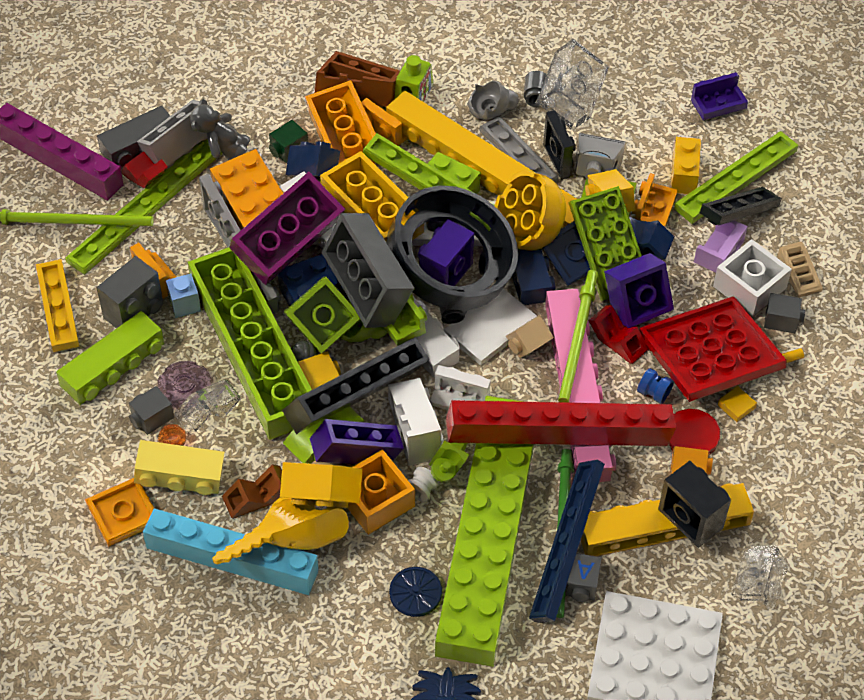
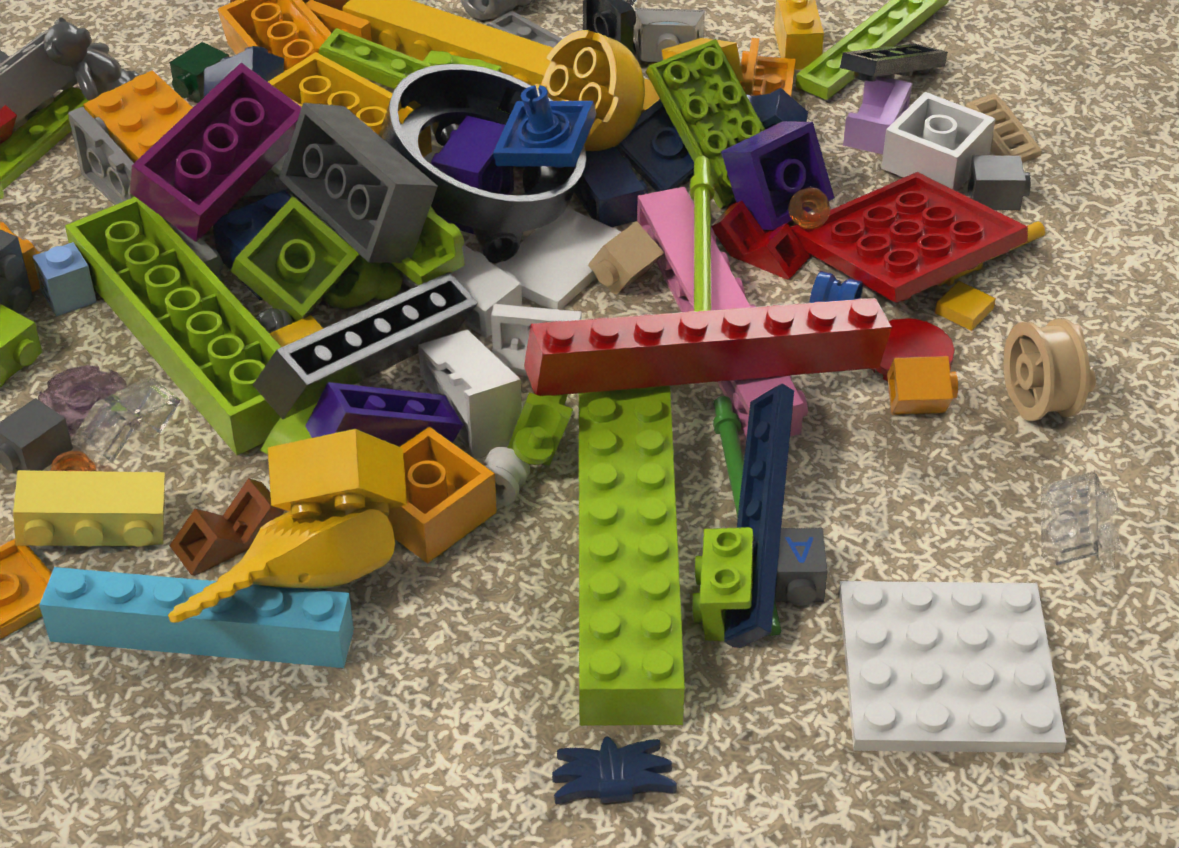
camera: 10 degrees left, 10 degrees down
dark blue wheel [389,567,442,617] -> none
yellow brick [581,483,754,556] -> none
black brick [658,461,731,548] -> none
none -> blue plate [493,85,597,168]
none -> lime bracket [693,527,754,641]
none -> clear orange plate [788,188,830,229]
none -> tan wheel [1003,318,1096,421]

